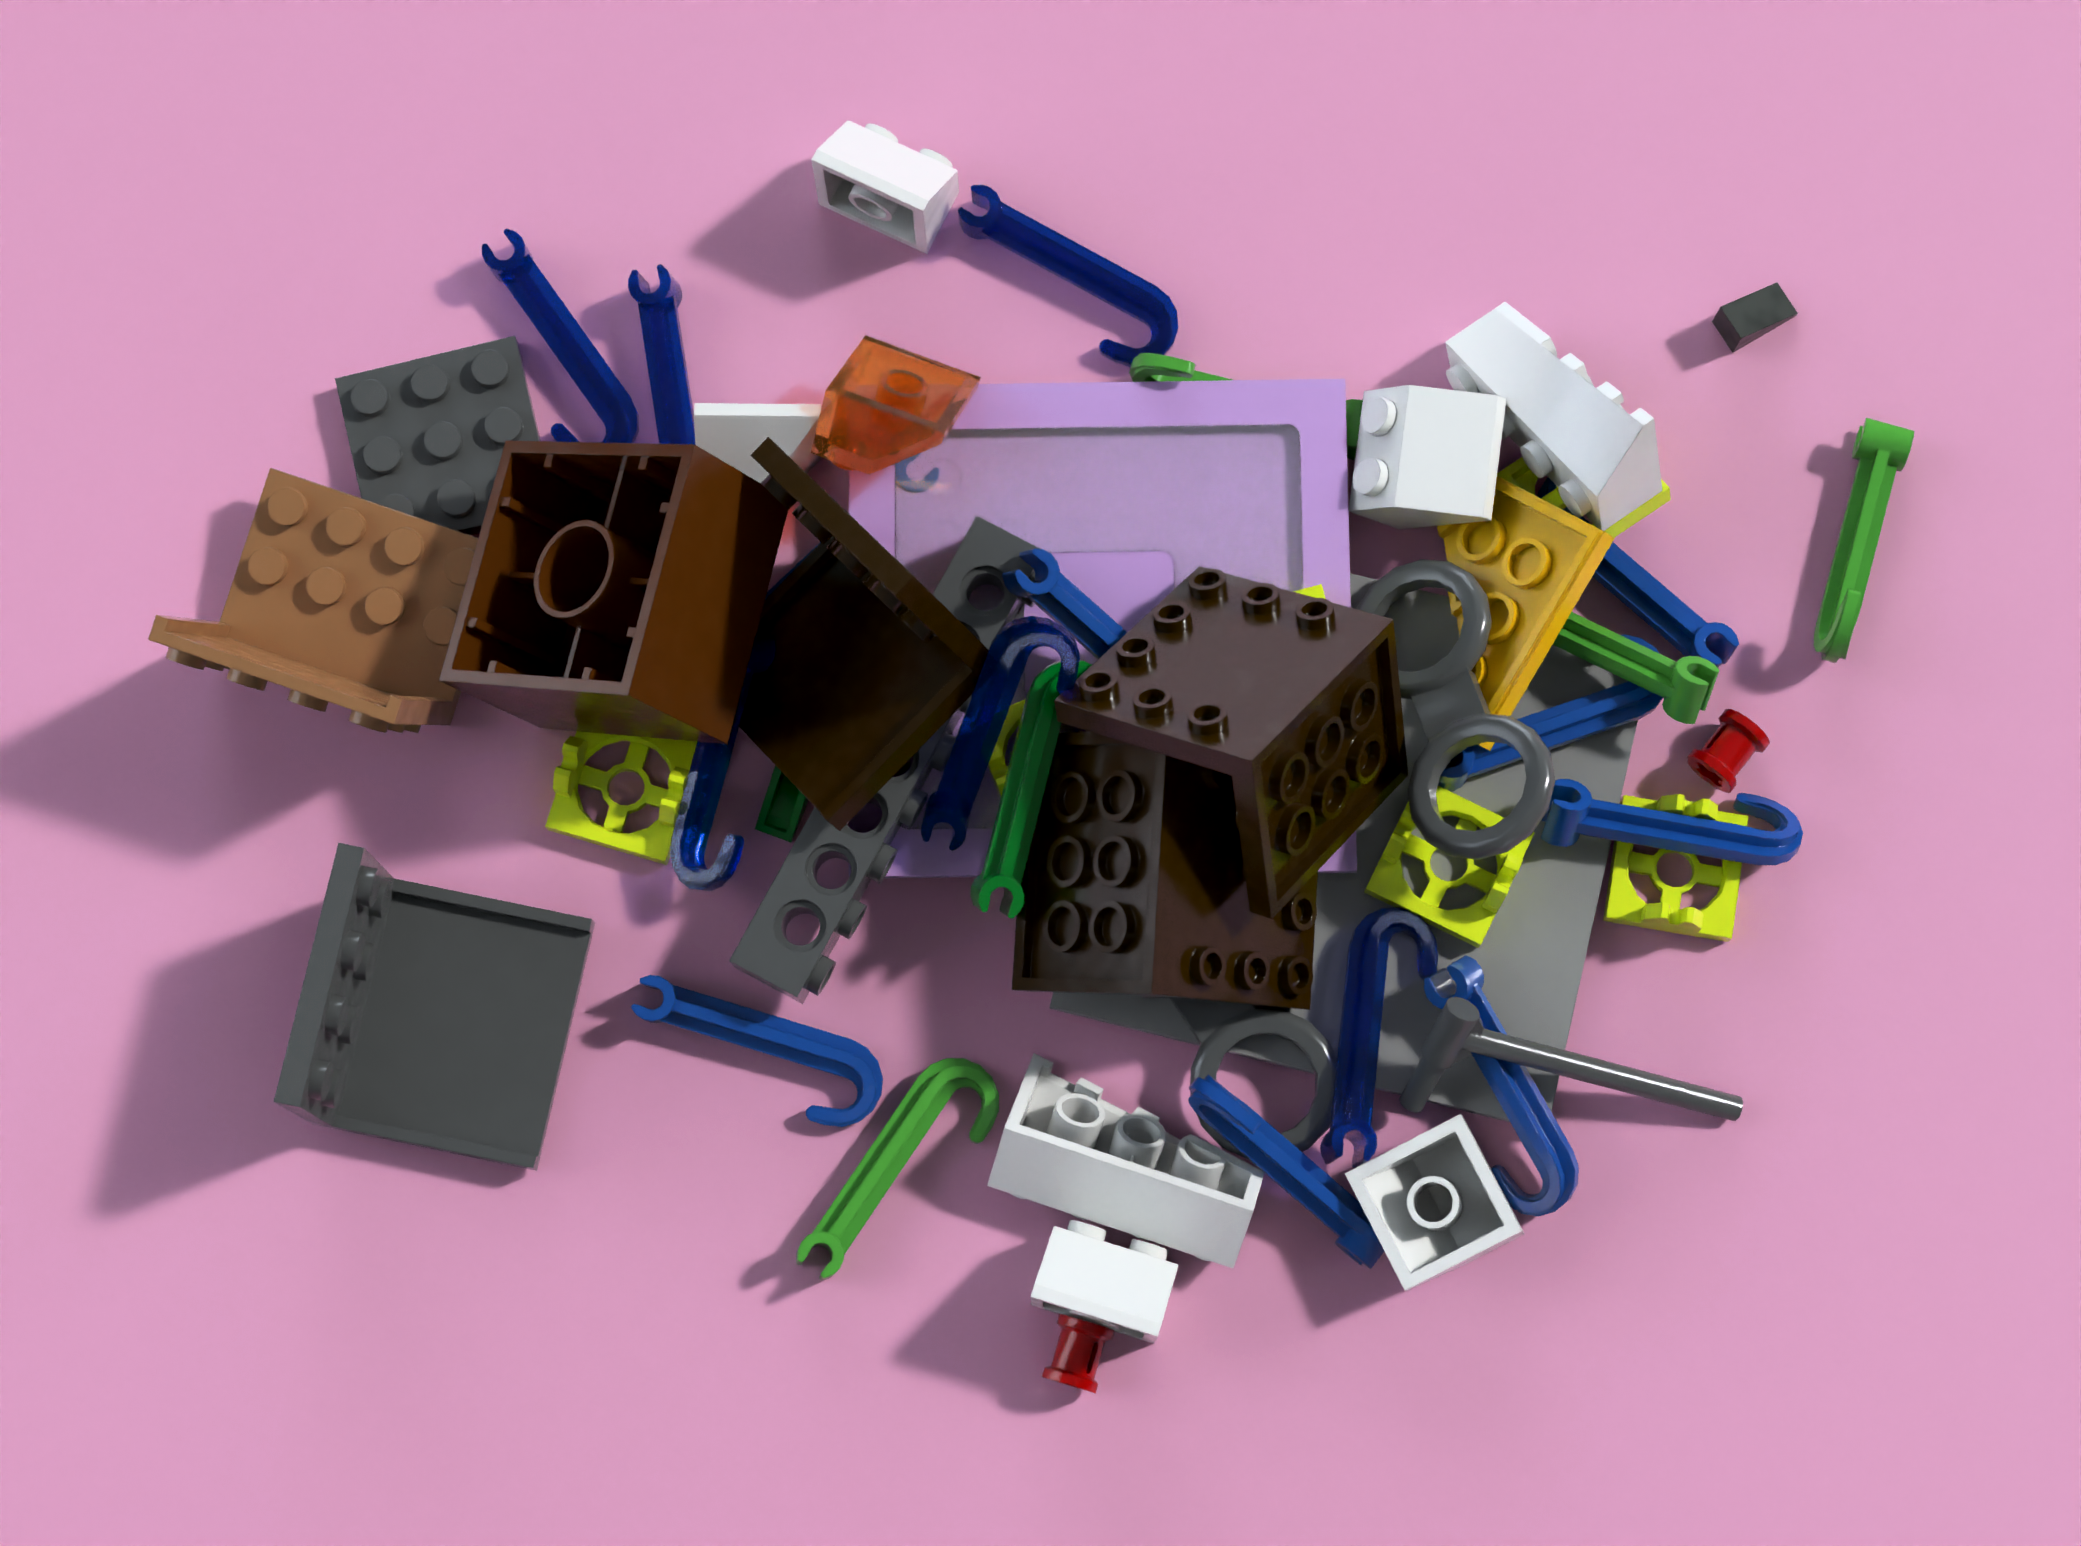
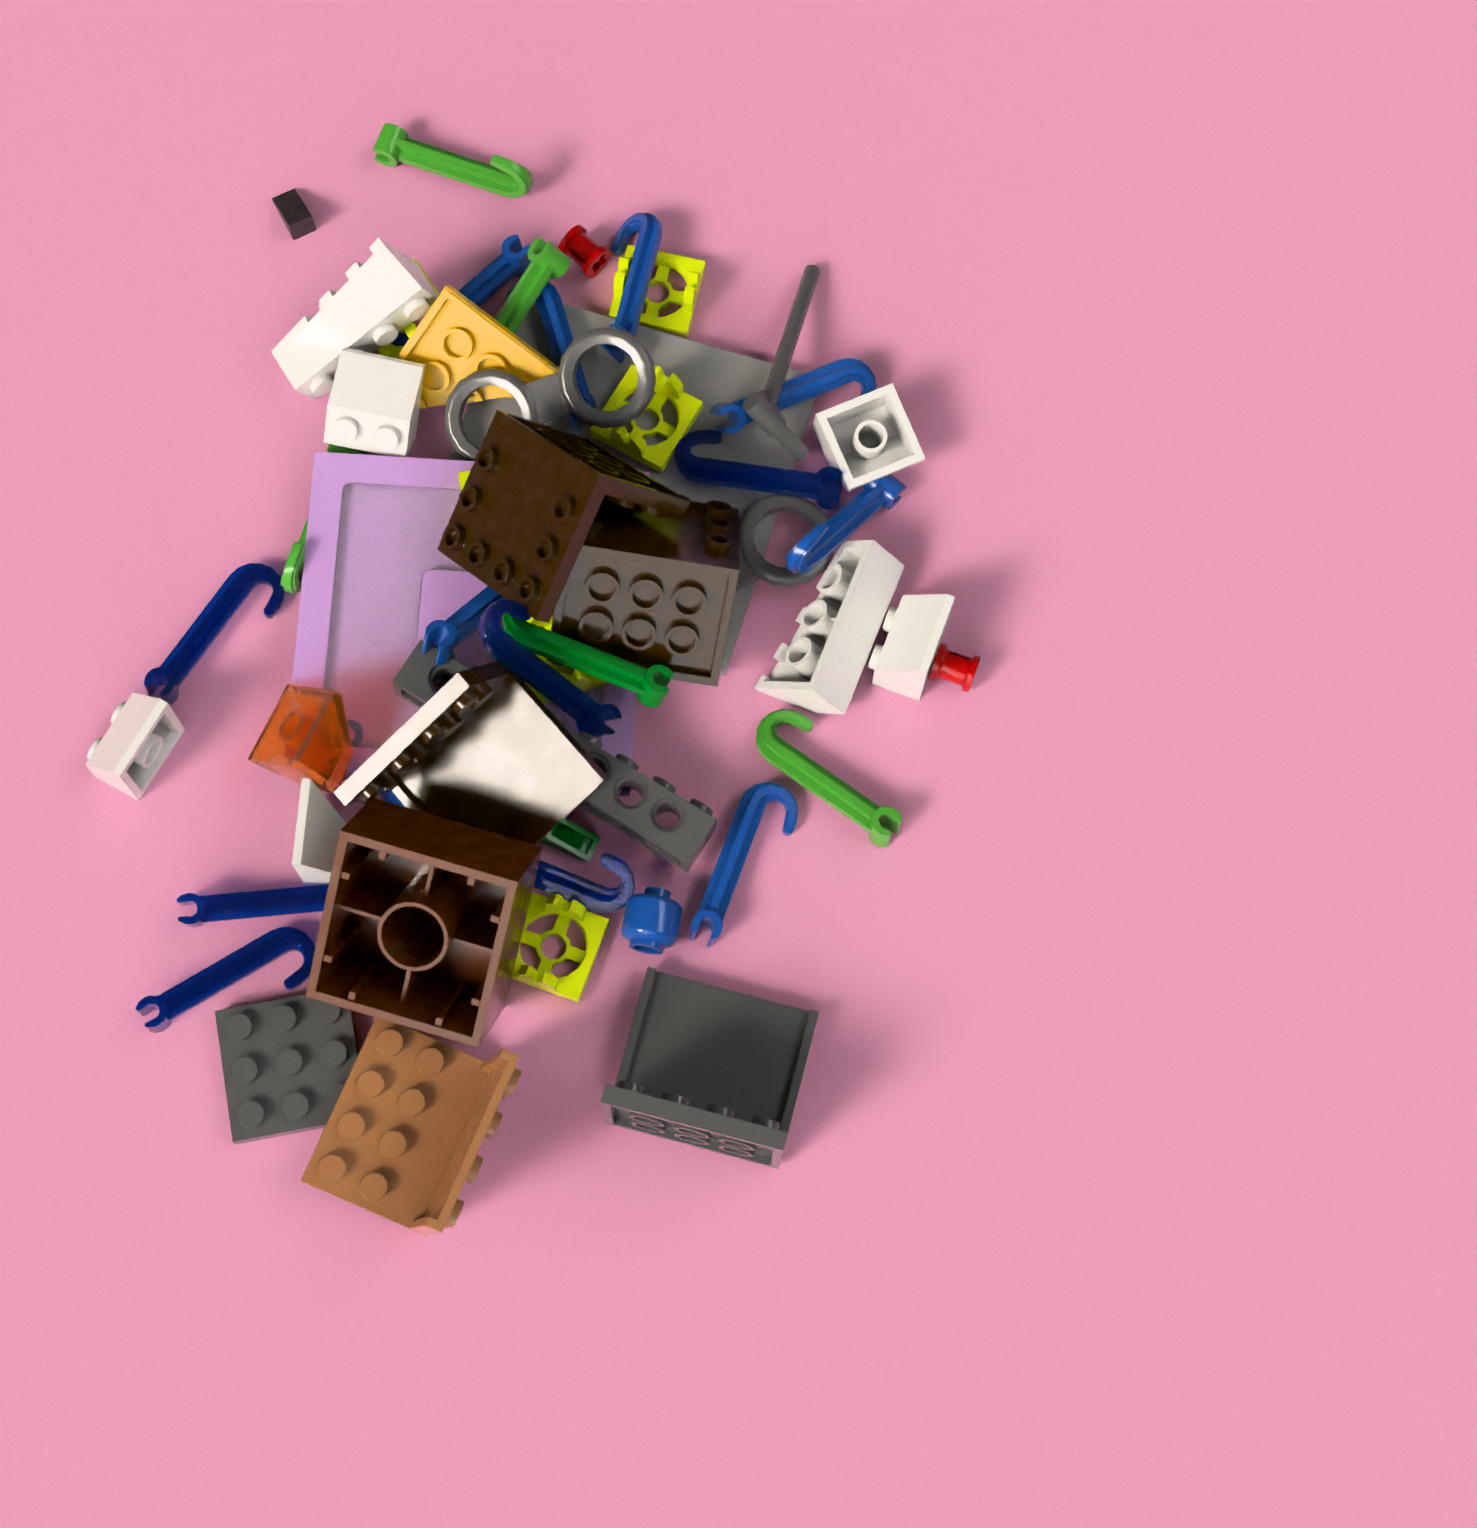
camera: 90 degrees left, 5 degrees down
none -> blue head [621,887,682,955]

